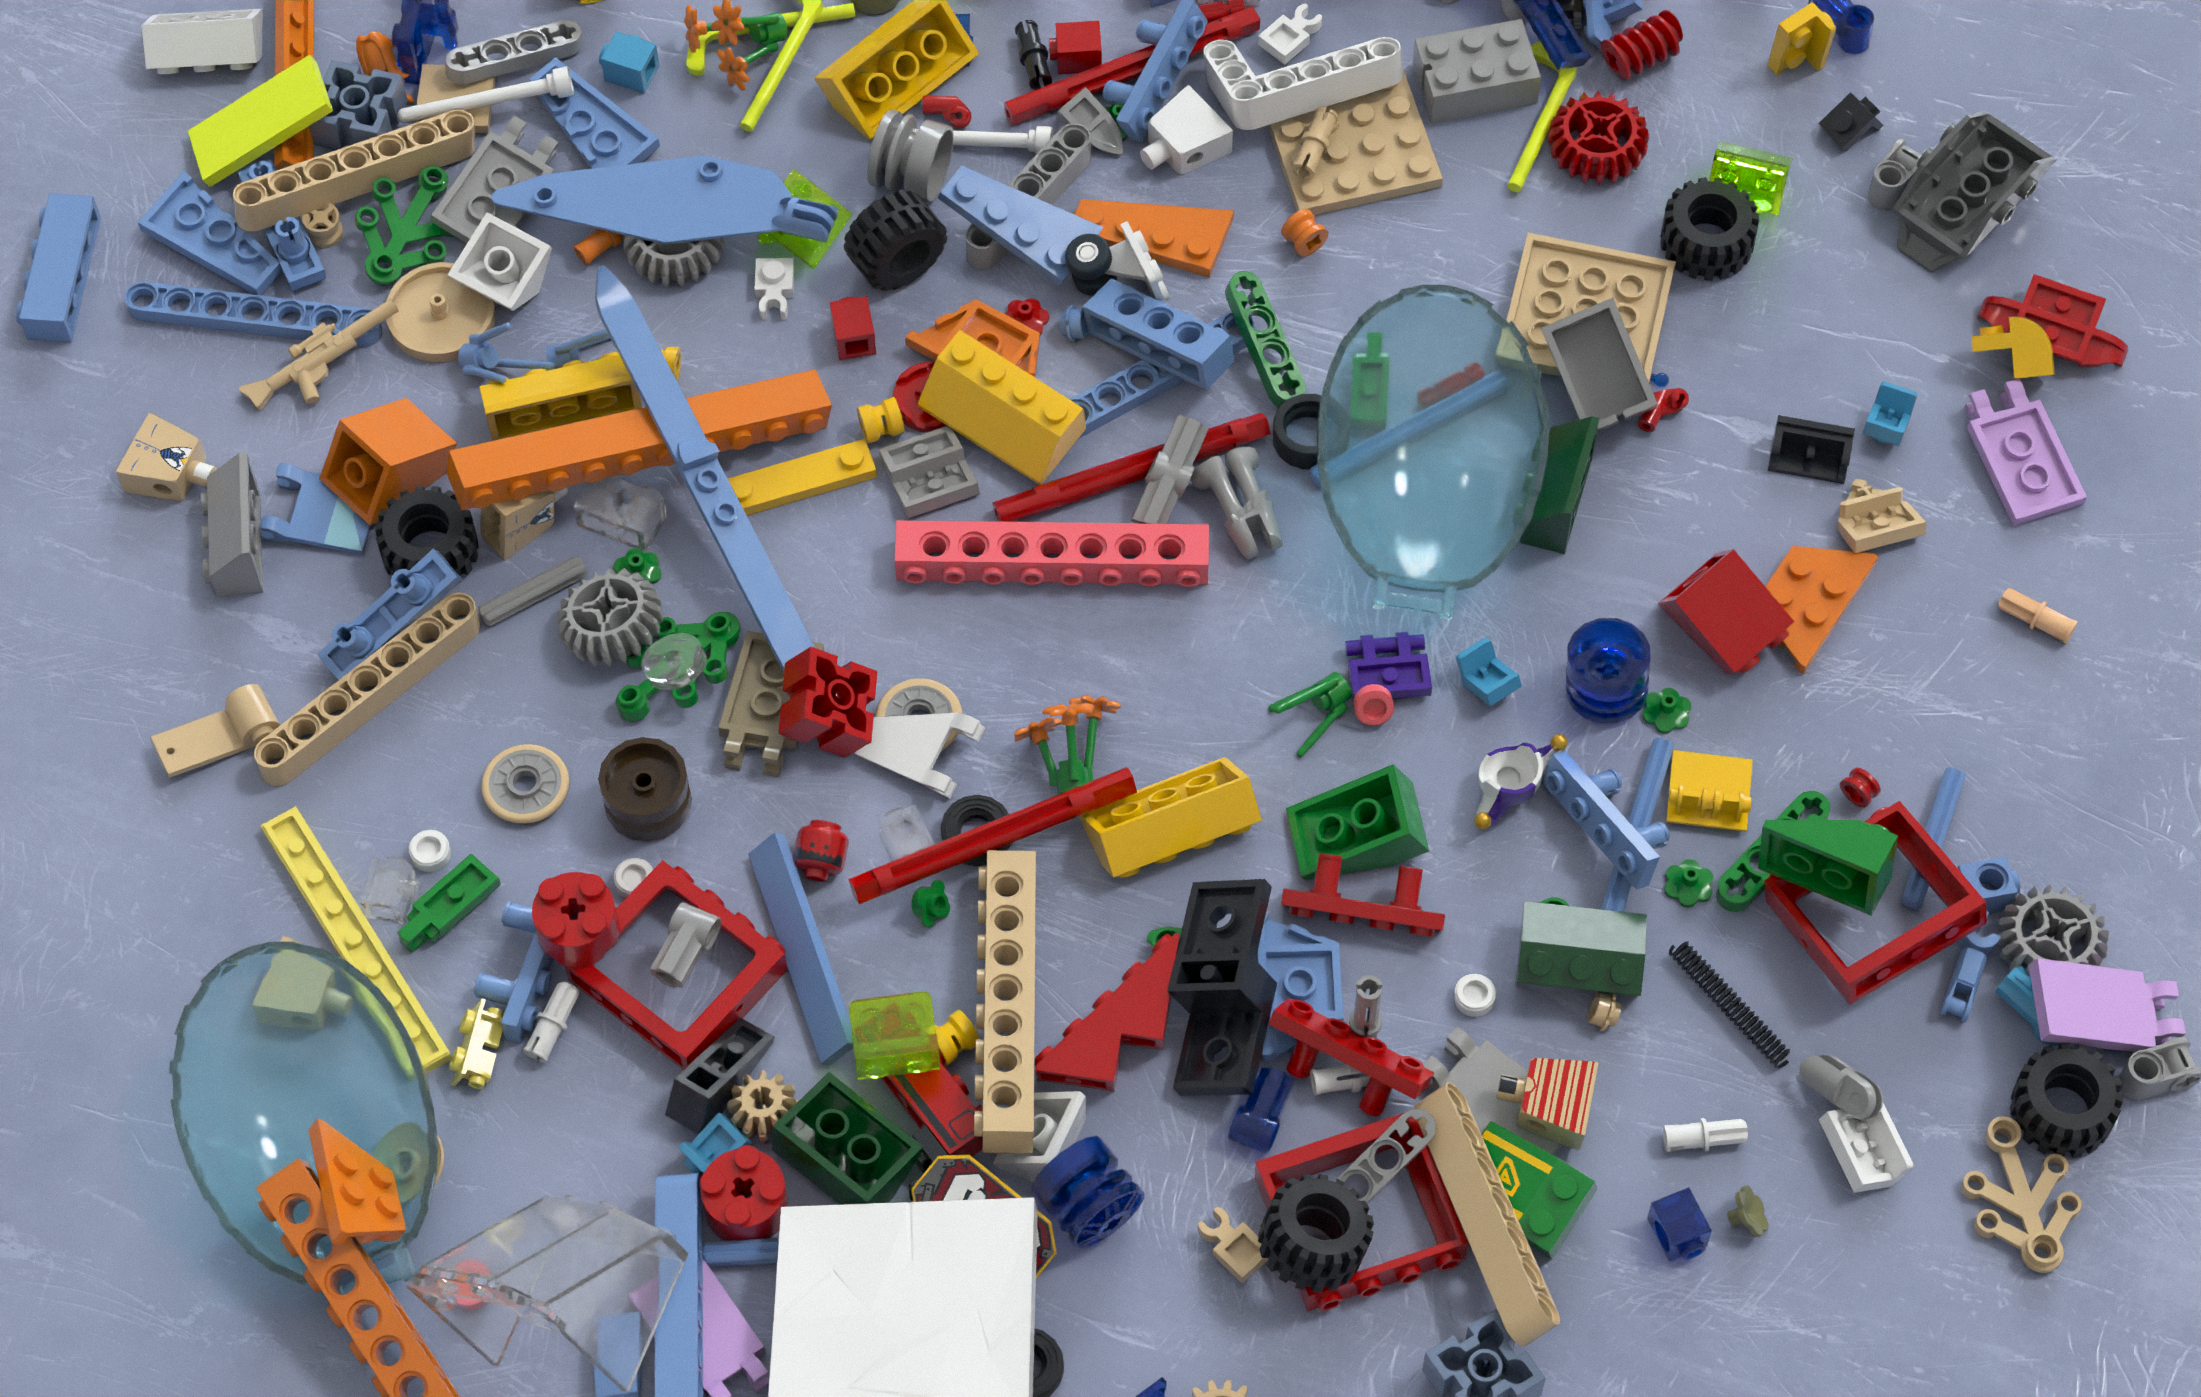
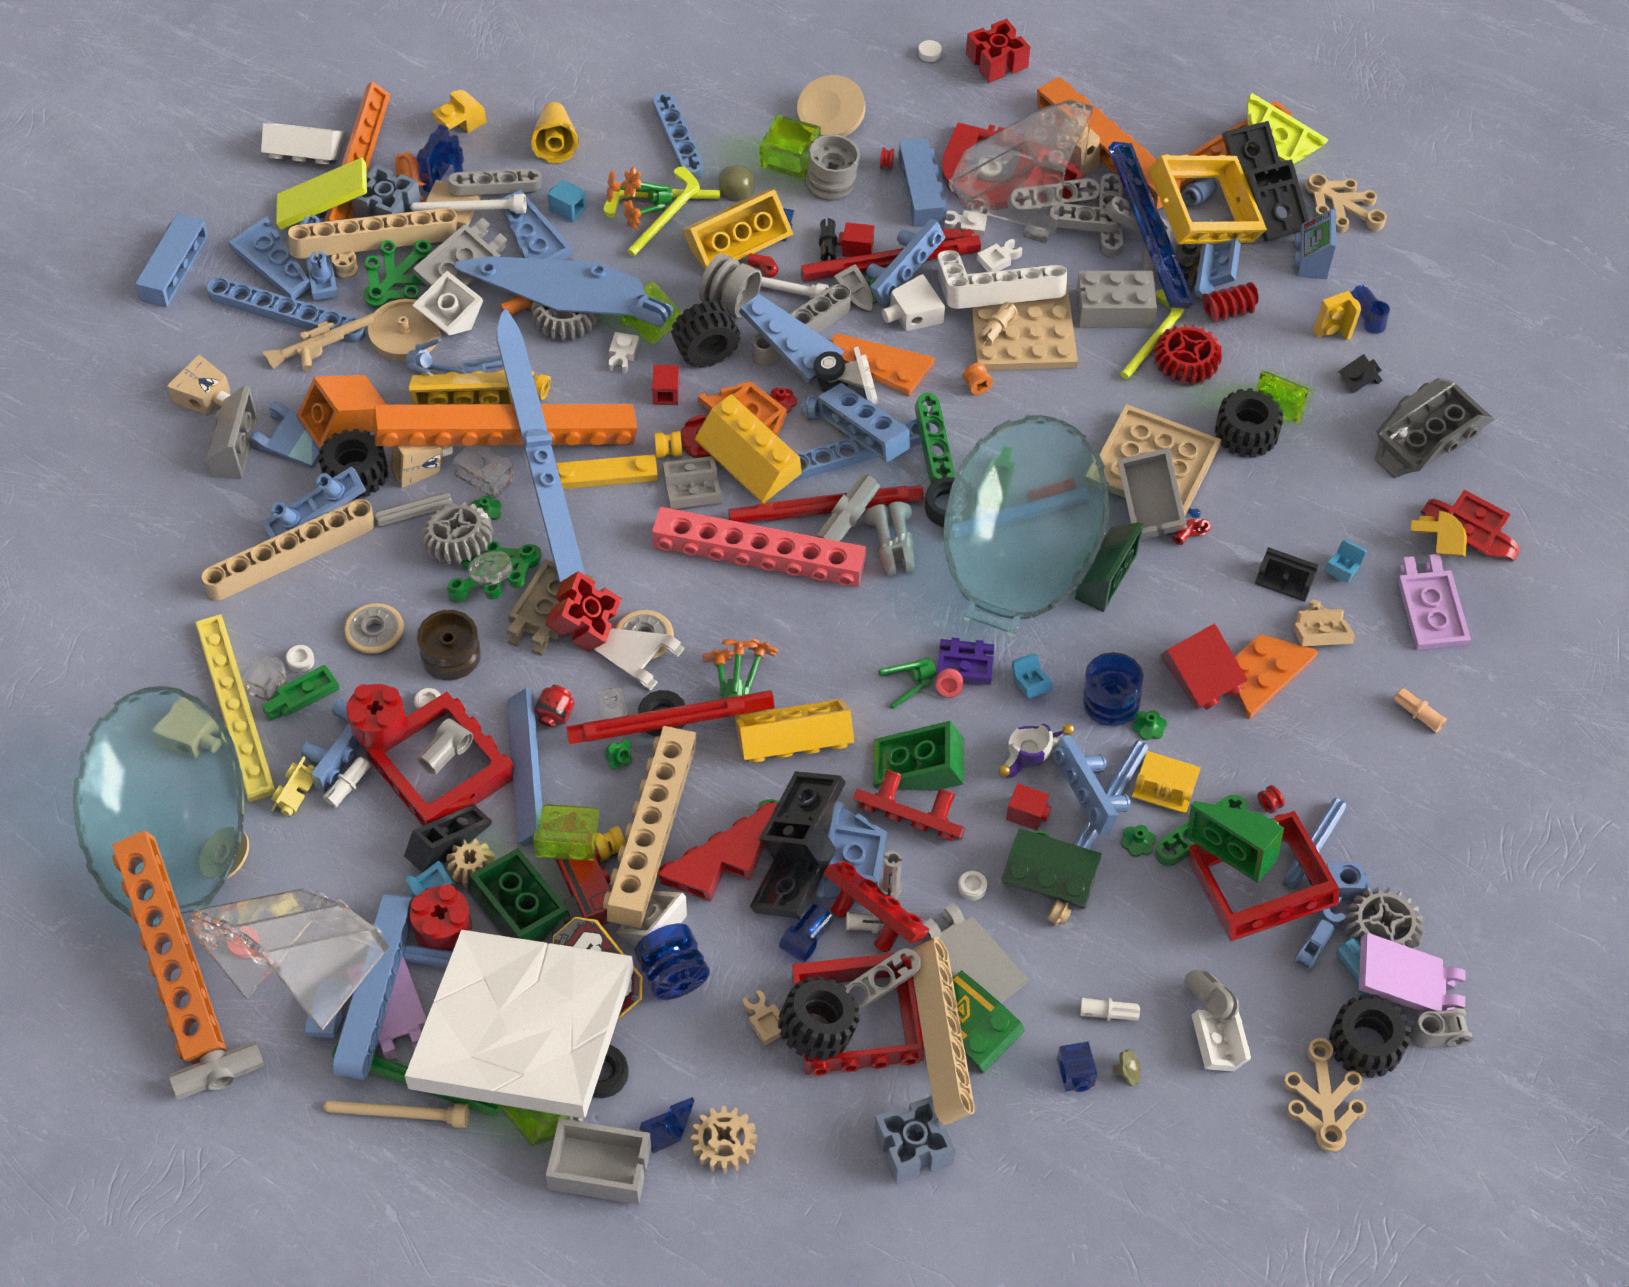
camera: 10 degrees right, 5 degrees down
tan door [150,684,280,778] -> none
orange wing [308,1119,406,1245] -> none
tan torso [1496,1058,1599,1150] -> none
black piece [1669,941,1790,1068] -> none
light grey piece [1868,138,1922,210] -> none
none -> red brick [1006,783,1052,831]

